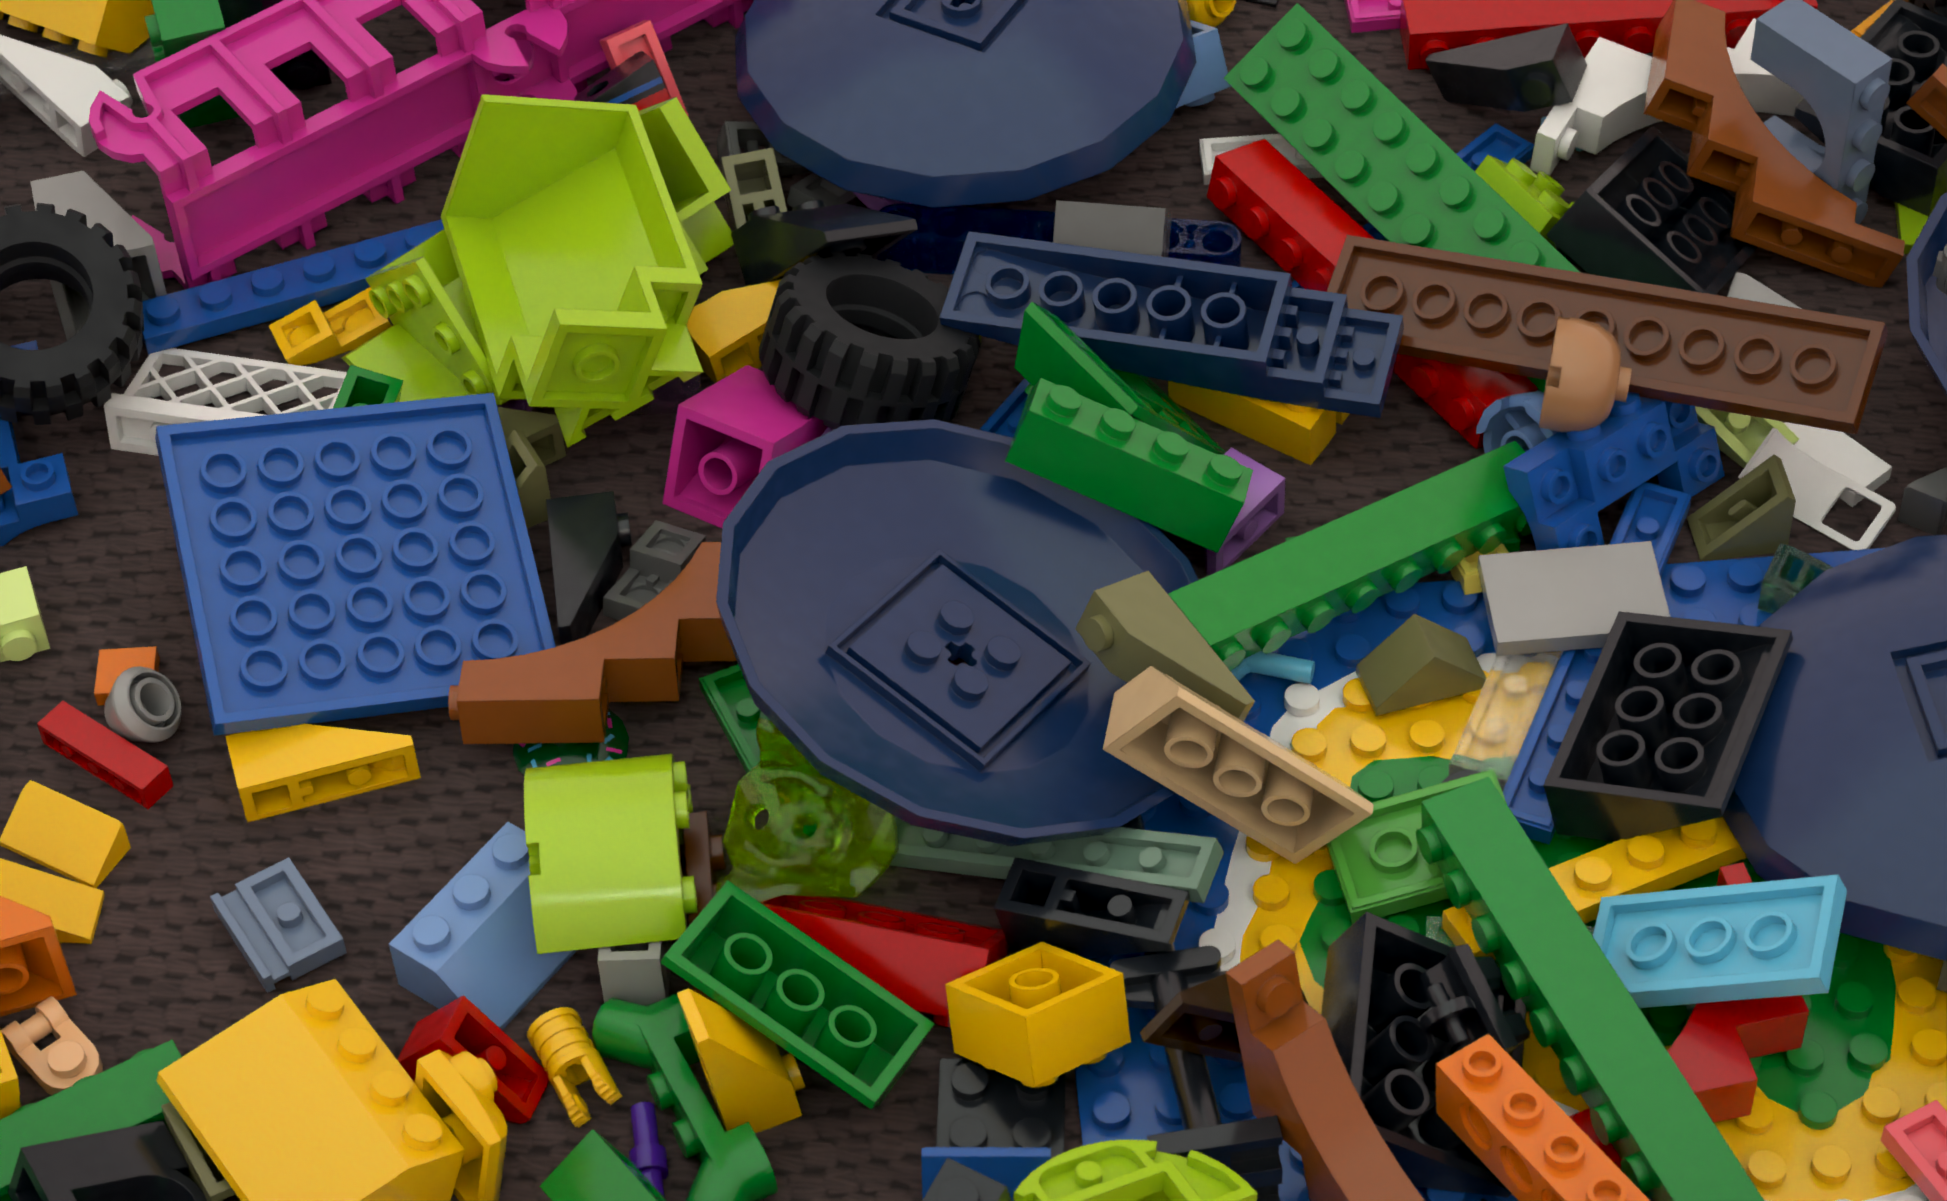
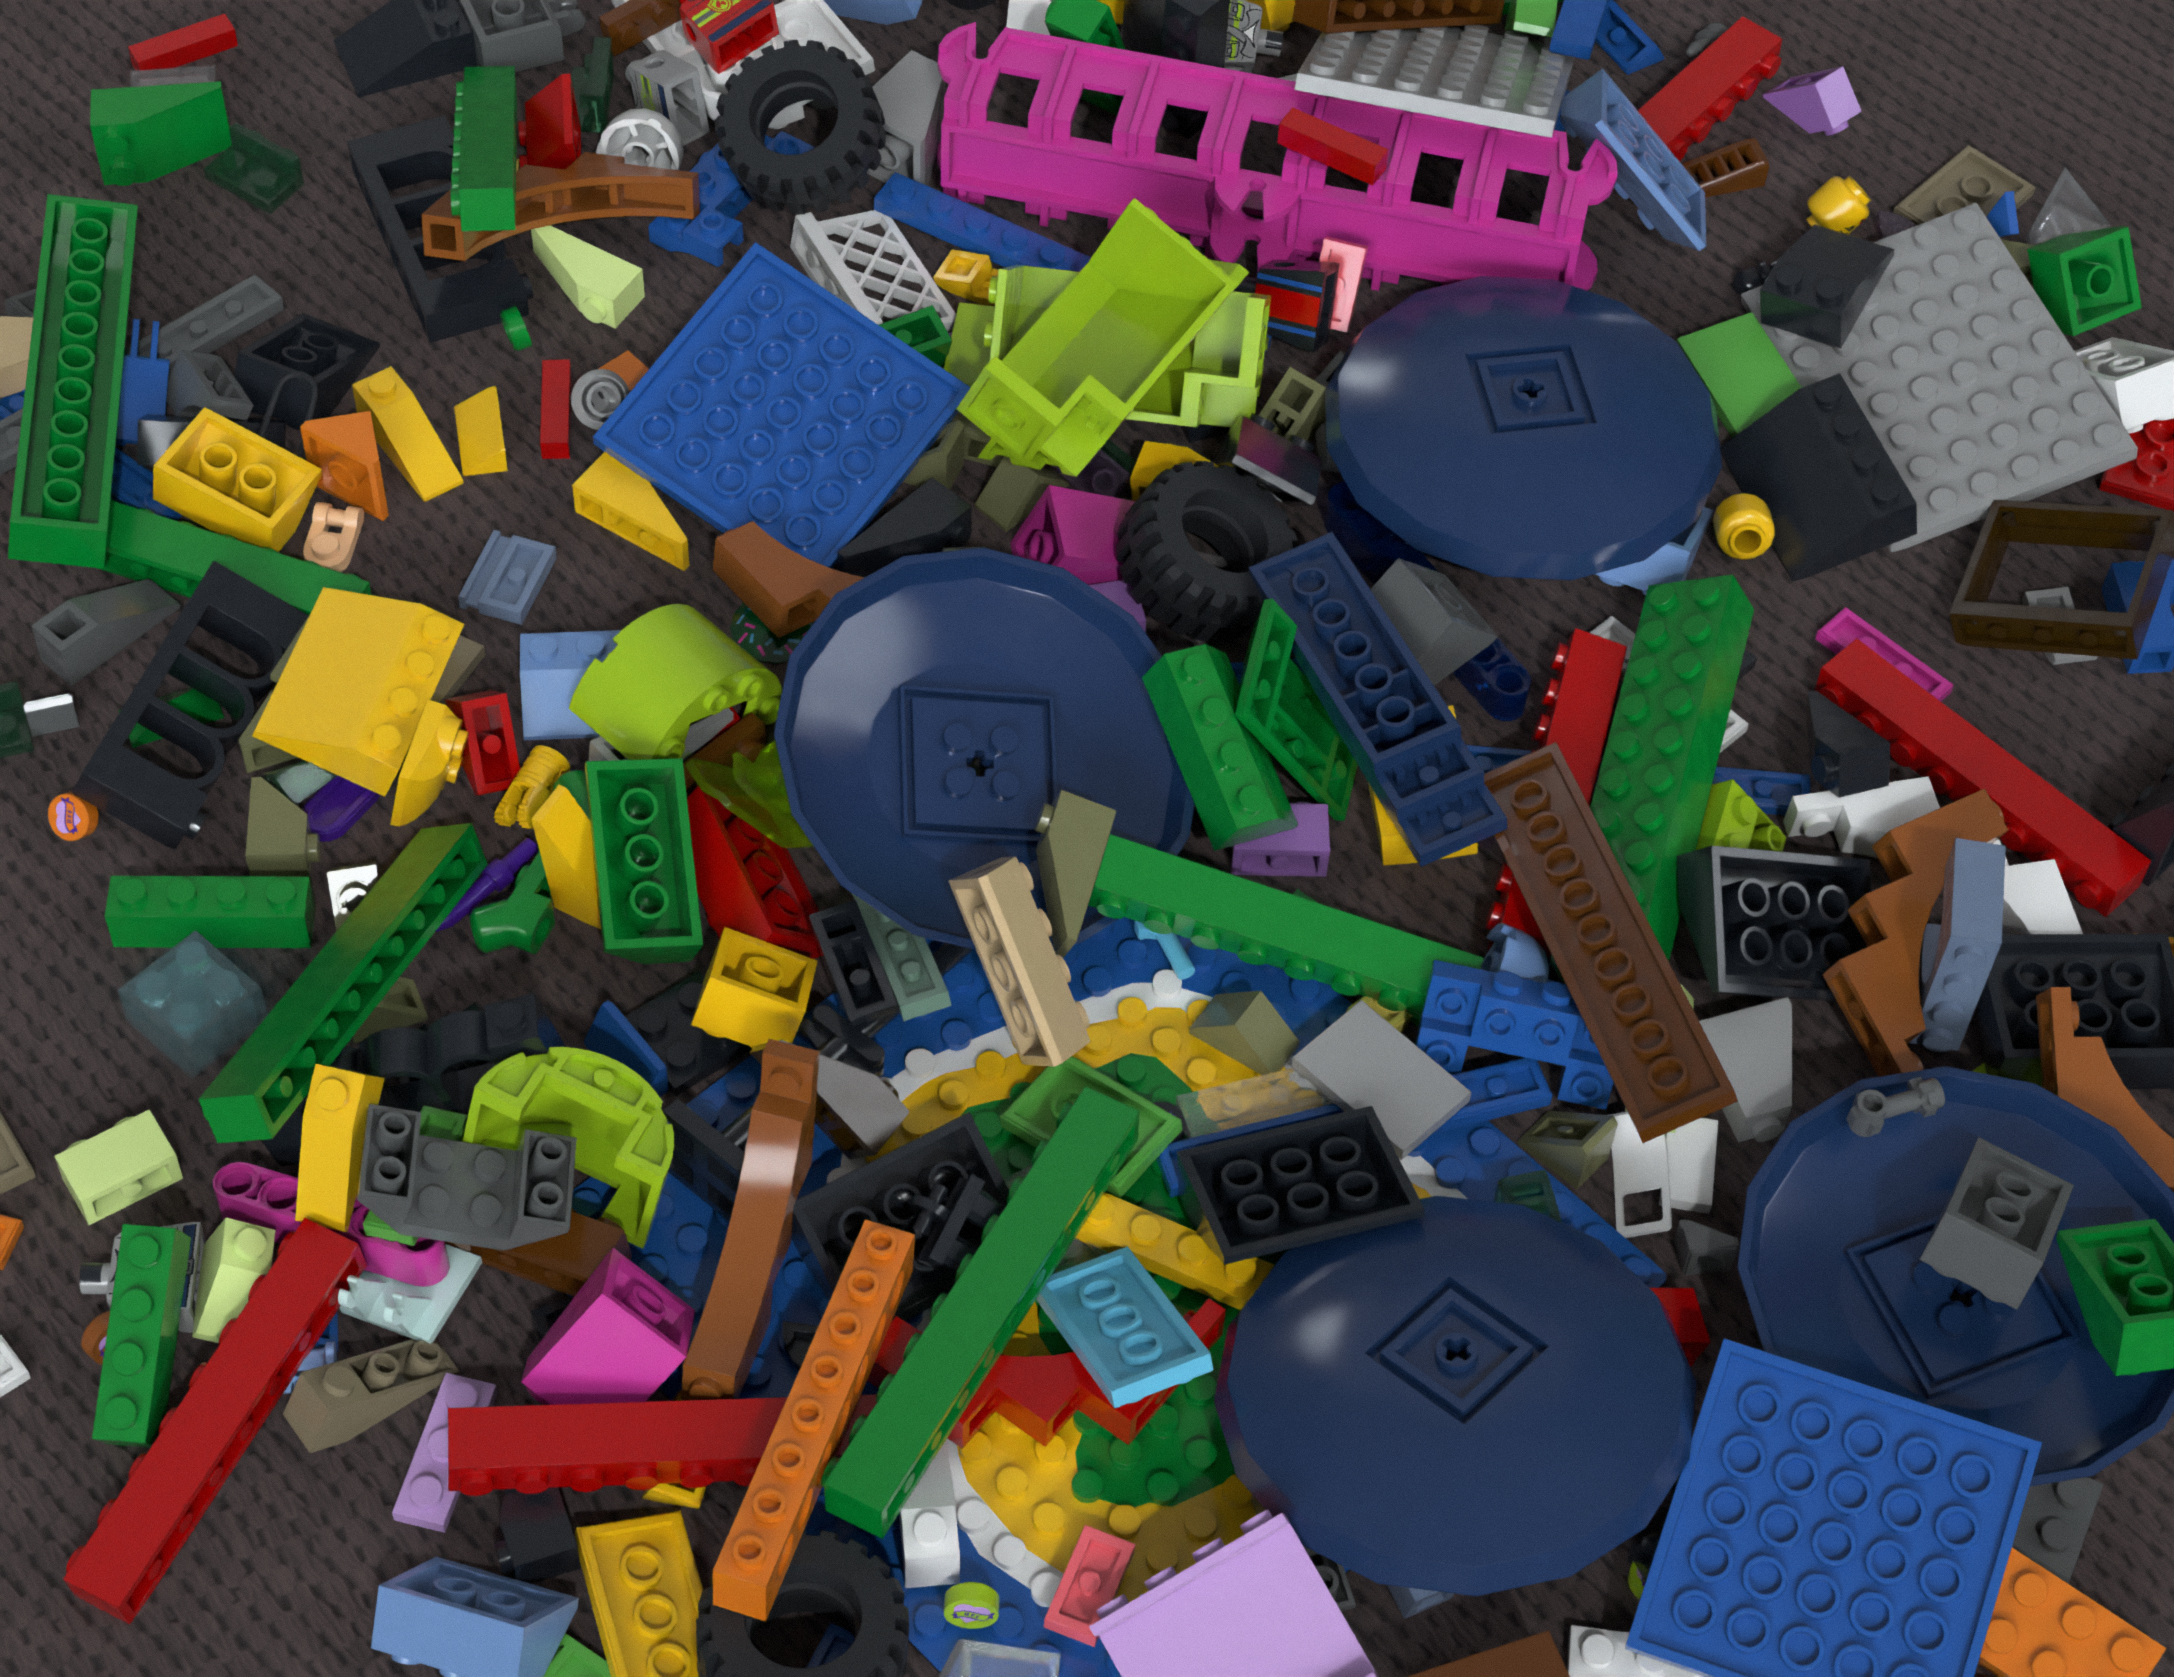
camera: 45 degrees right, 5 degrees up
medium nougat cylinder [1539,317,1632,432] -> none
none -> olive slope [975,456,1069,532]

